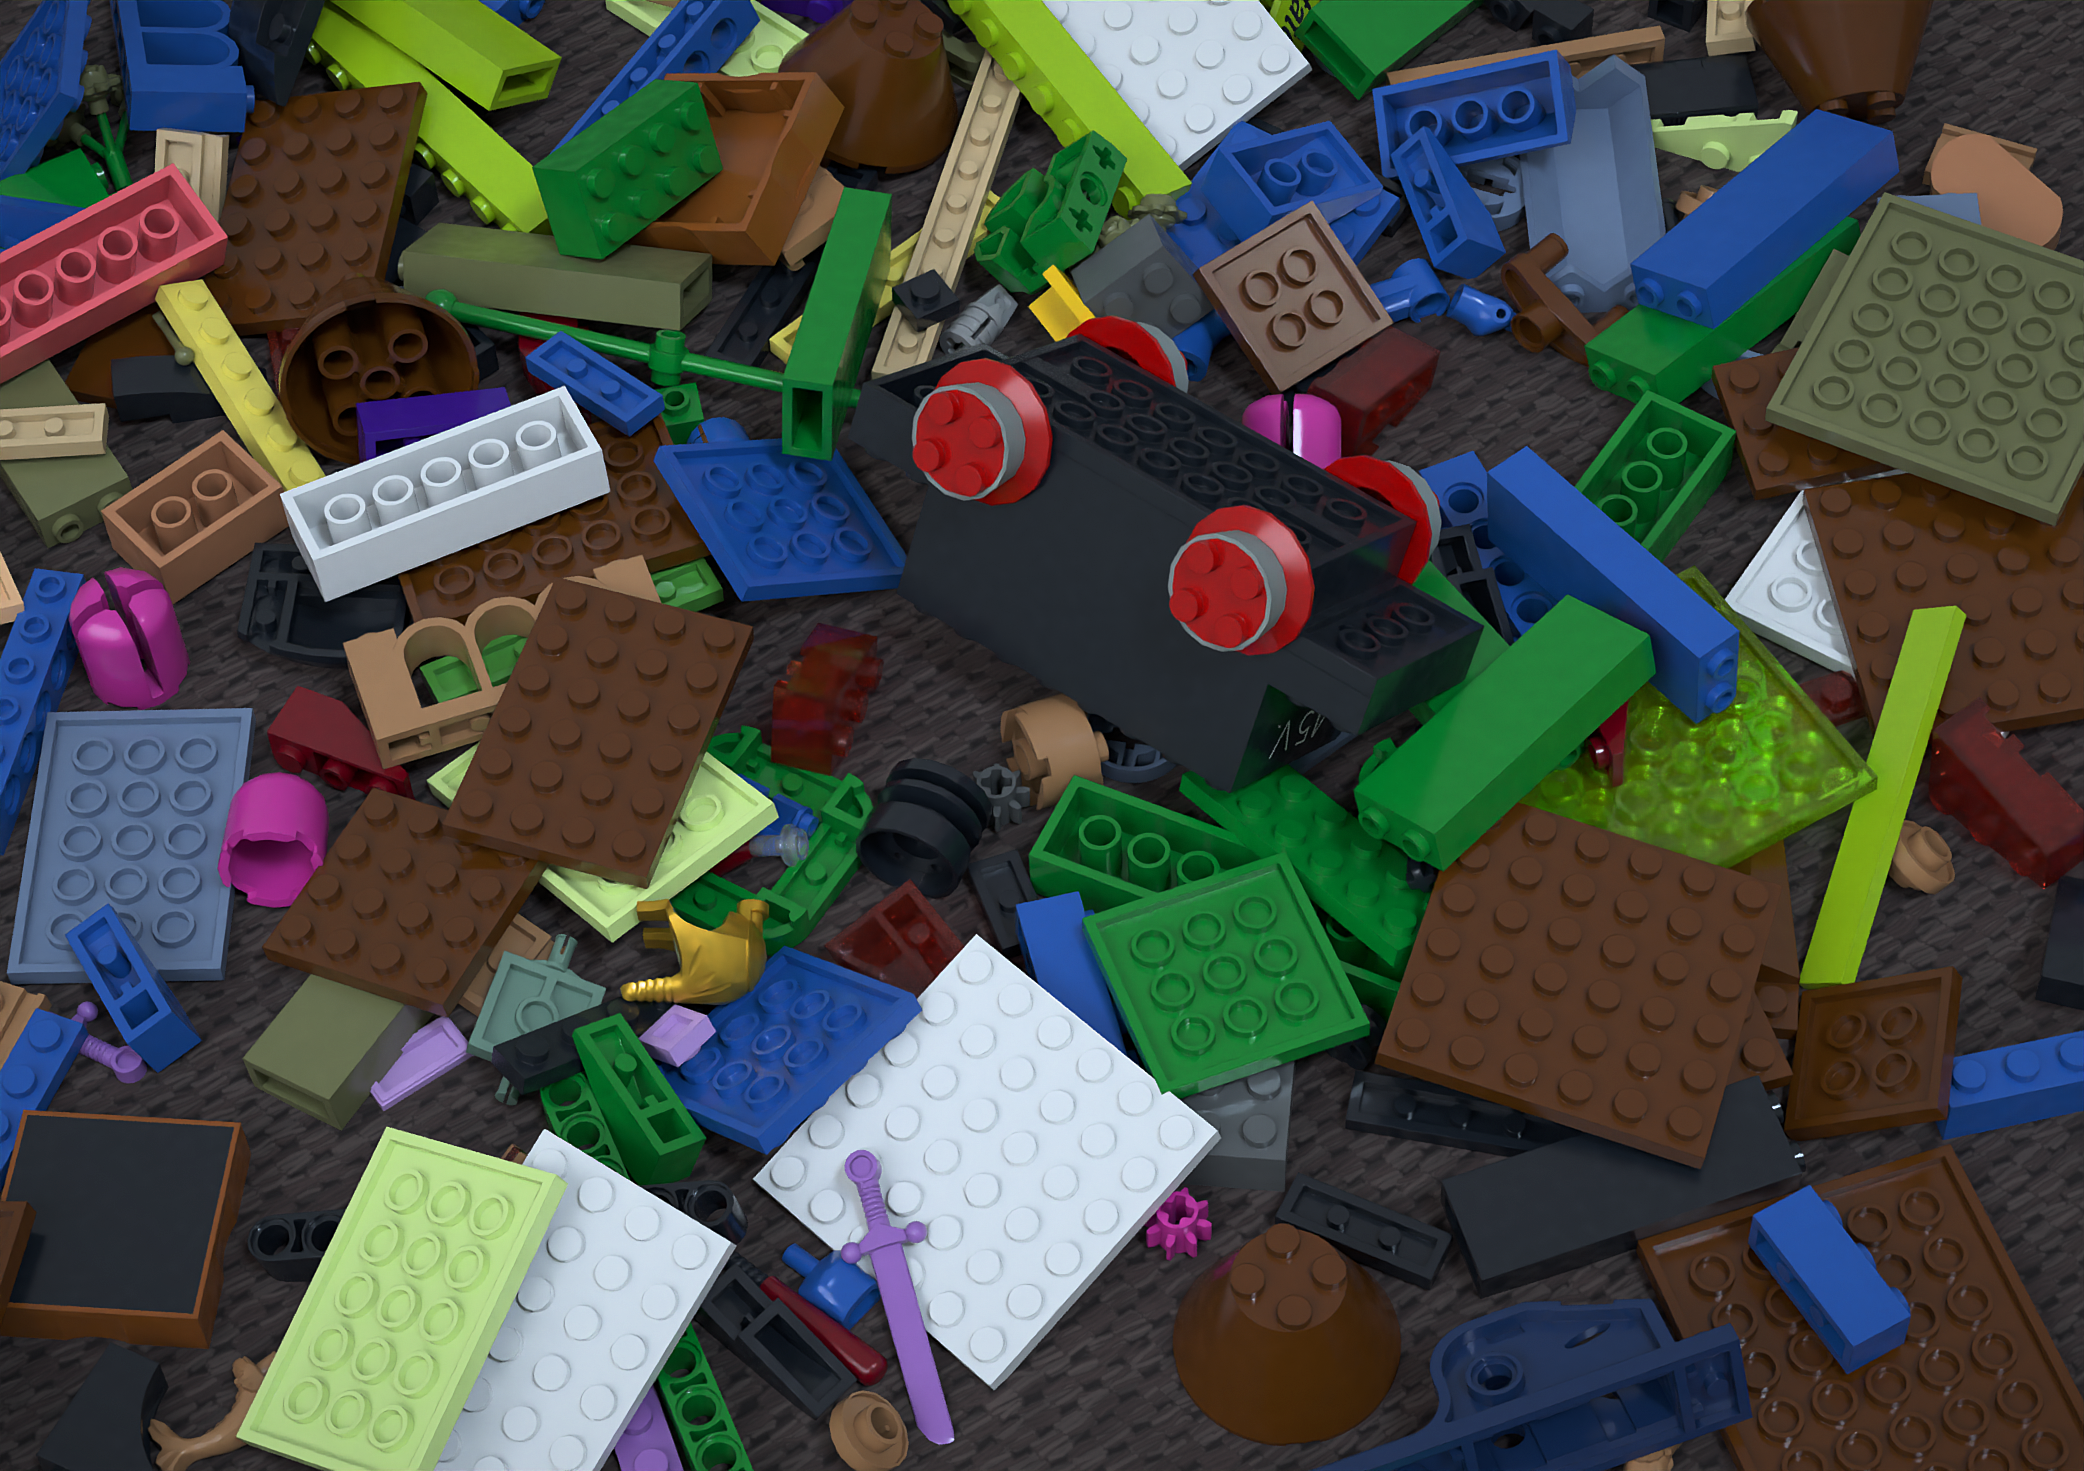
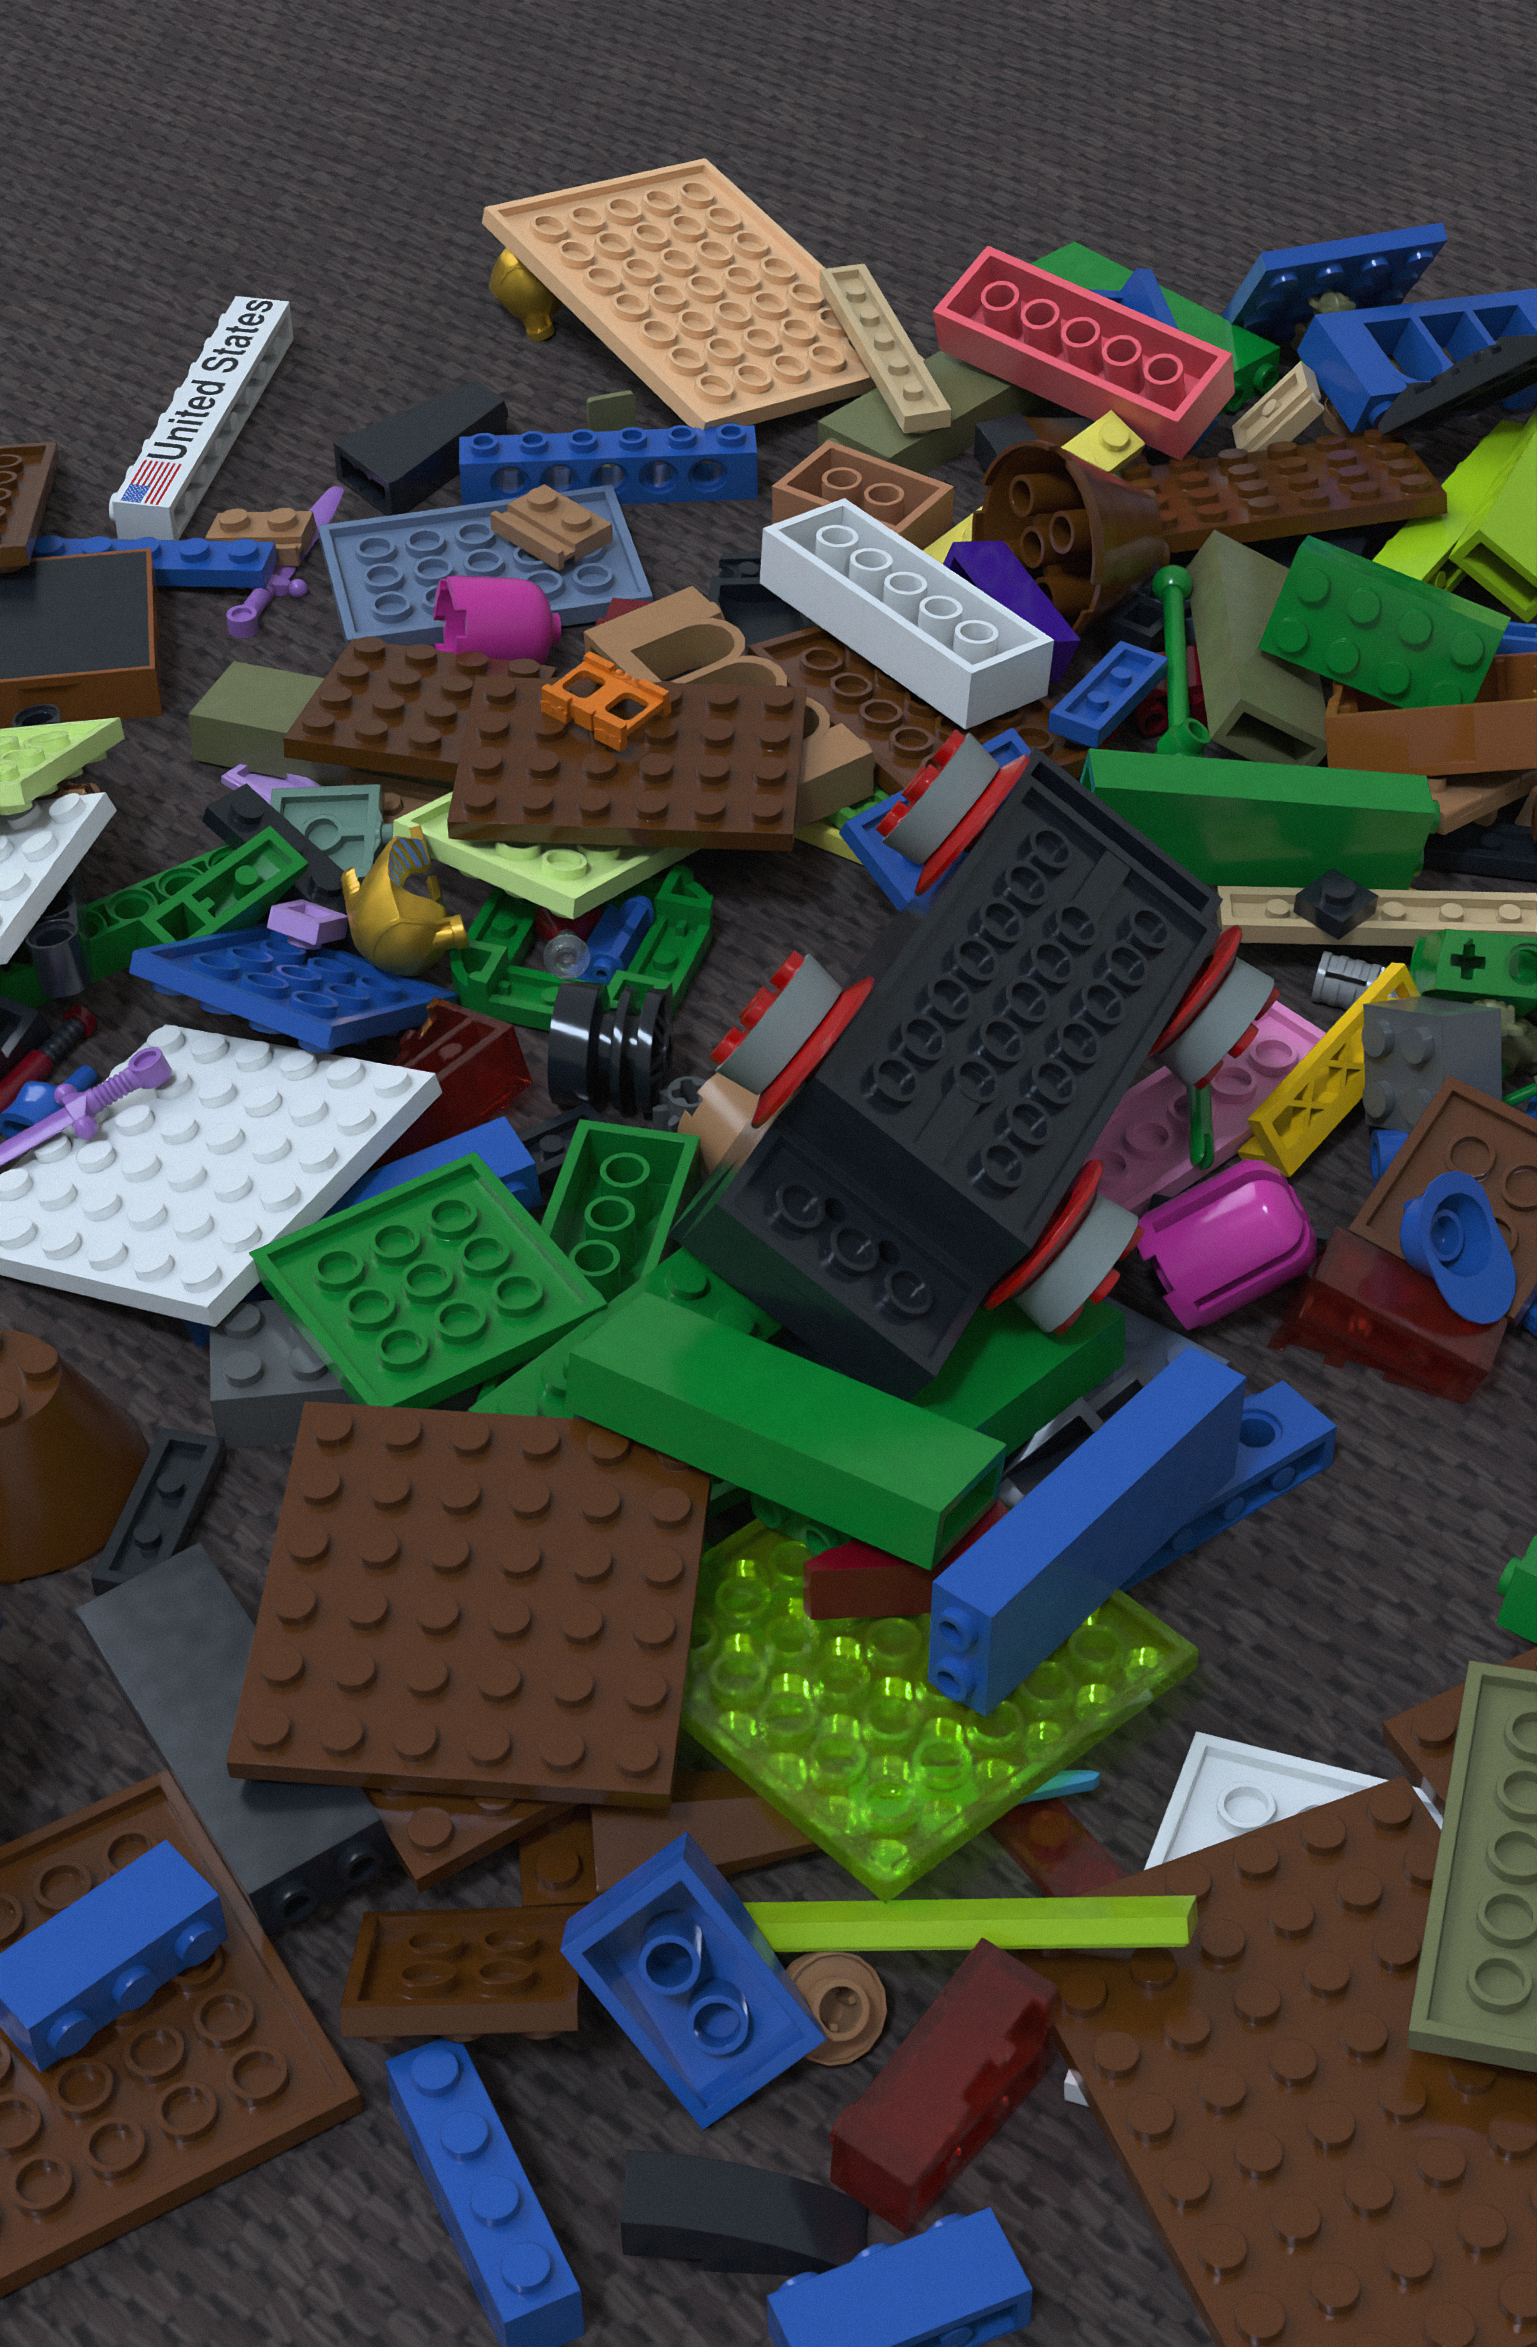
camera: 75 degrees right, 10 degrees down
blue slope [65,903,202,1073] -> none
dark pink cylinder [68,567,190,710] -> none
clear red wedge [771,623,884,776] -> none
dark pink gear [1144,1187,1212,1261] -> none
green brick [1574,390,1736,563] -> none
none -> medium nougat plate [490,484,613,571]
none -> orange piece [540,651,671,752]
none -> blue slope [560,1831,826,2130]
none -> blue piece [1399,1171,1516,1325]

